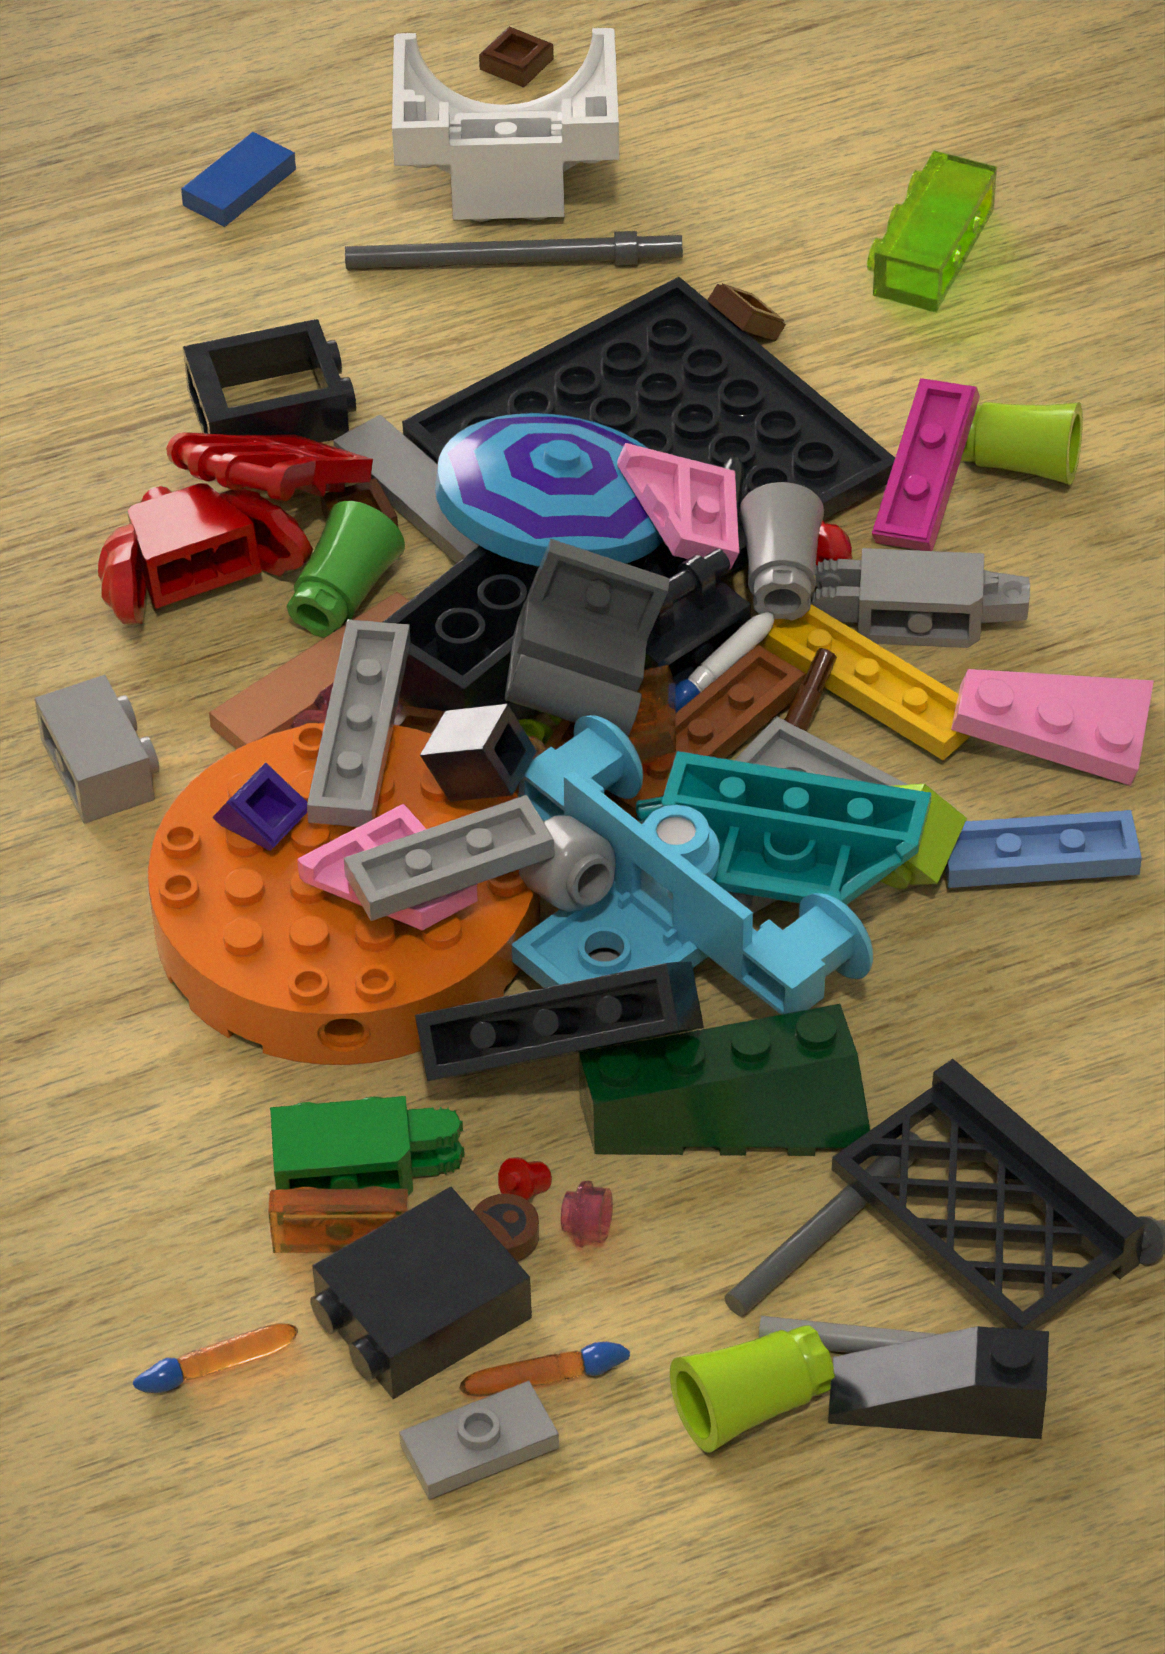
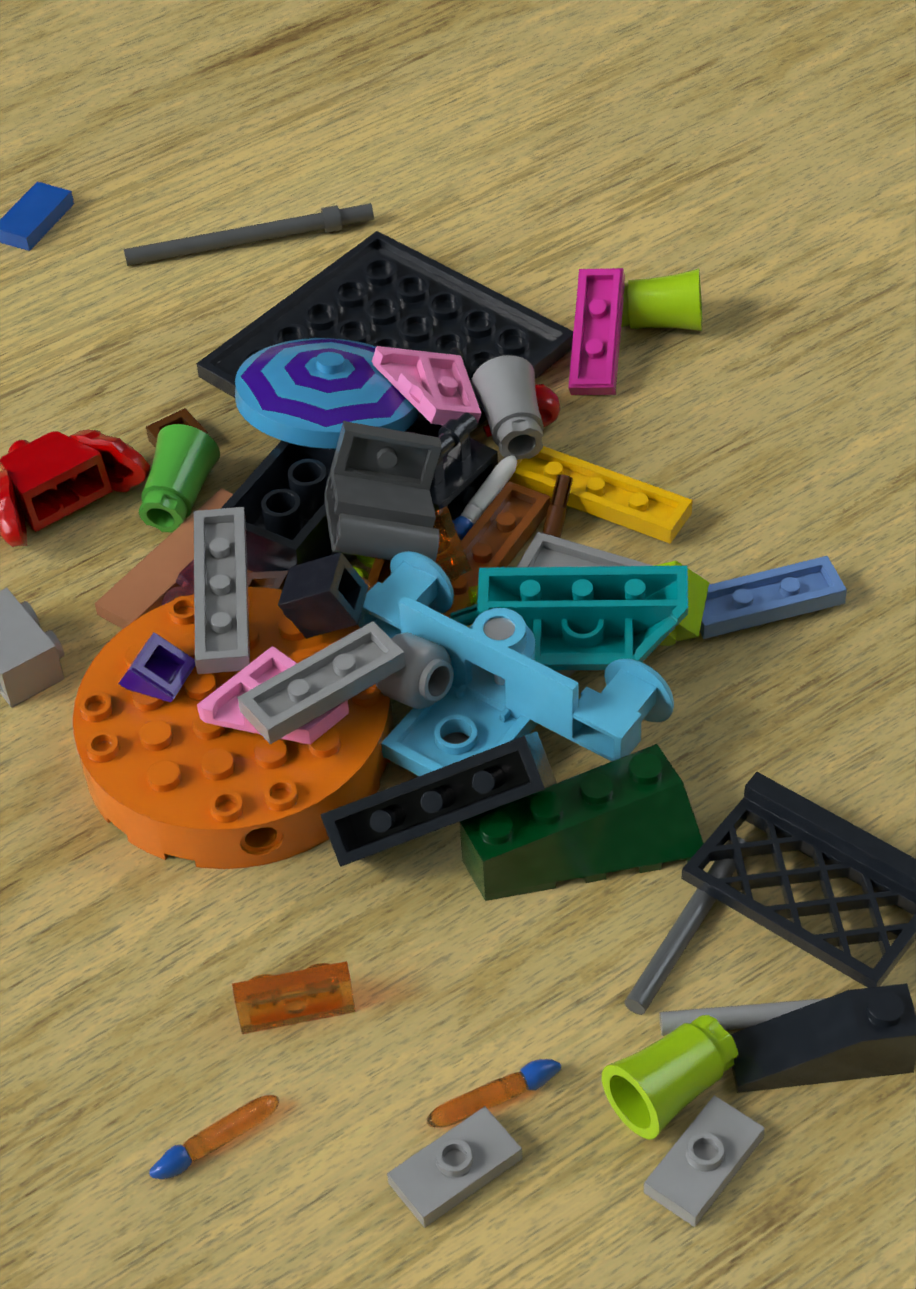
camera: 10 degrees left, 0 degrees up
red plate [166,432,373,502] -> none
black window [183,319,356,443] -> none
green hinge [270,1096,465,1213] -> none
black brick [310,1186,532,1399] -> none
light grey tile [333,415,479,563] -> none
white piece [392,28,619,222] -> none
reddish brown tile [473,1194,539,1261] -> none
reddish brown tile [479,26,554,87] -> none
red piece [498,1157,552,1201] -> none
clear pink plate [561,1180,613,1248] -> none
reddish brown tile [707,283,786,341] -> none
light grey hinge [811,548,1030,648] -> none
clear neon green brick [867,151,997,313] -> none
bright pink wing [951,669,1154,786] -> none
none -> light grey plate [644,1095,765,1227]

